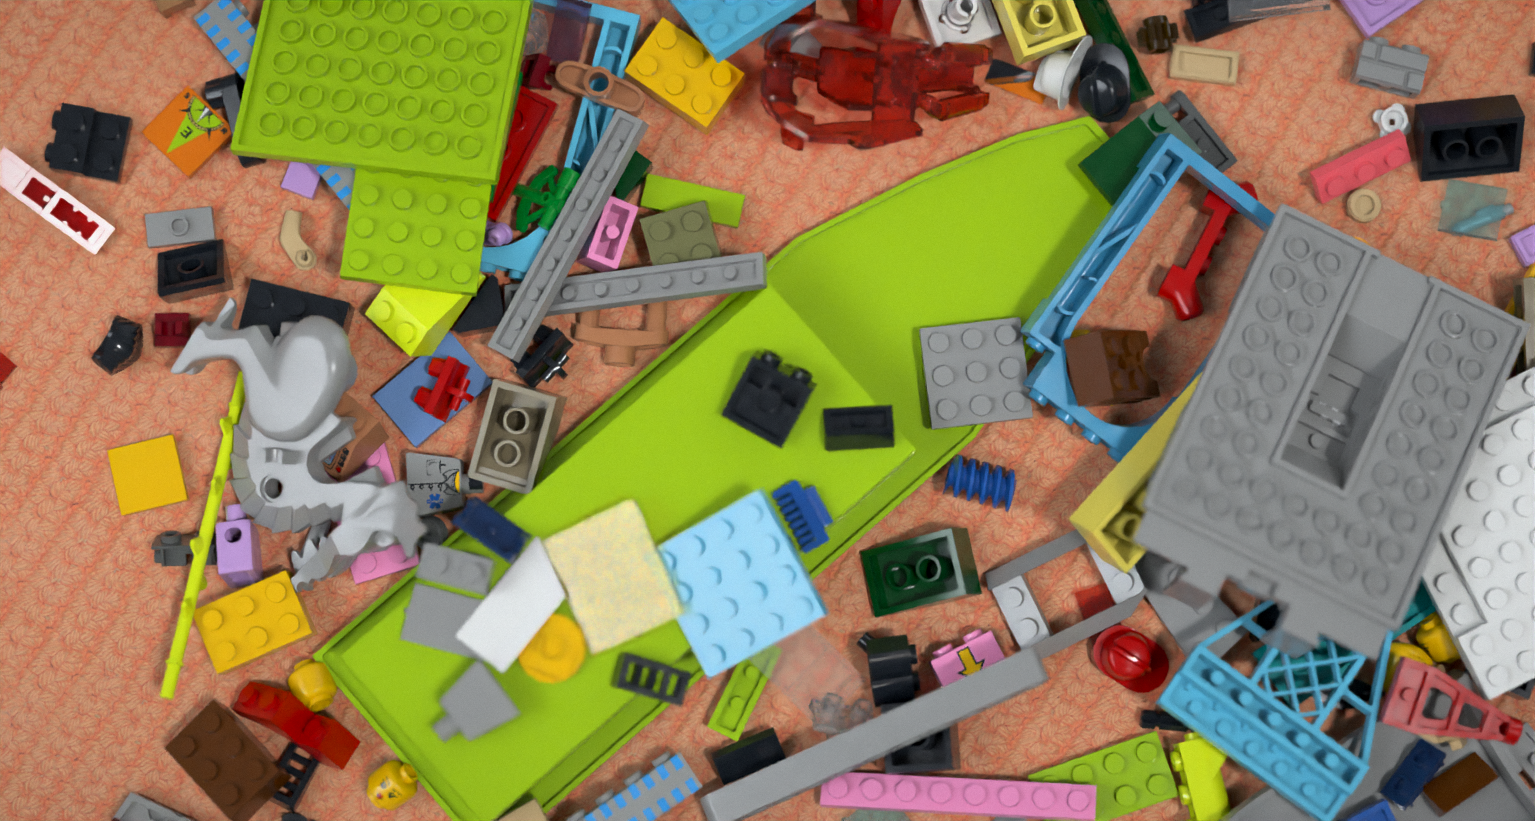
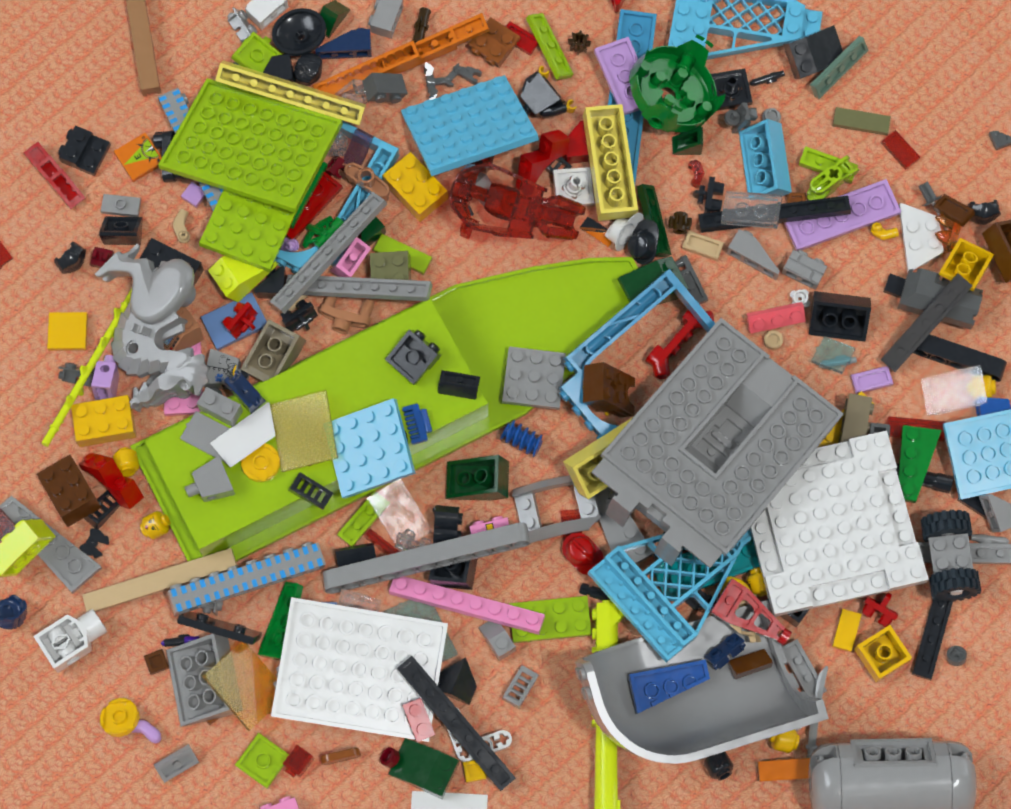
camera: 15 degrees right, 10 degrees down
none -> clear red tile [365,528,400,555]
none -> light grey slope [727,229,780,280]

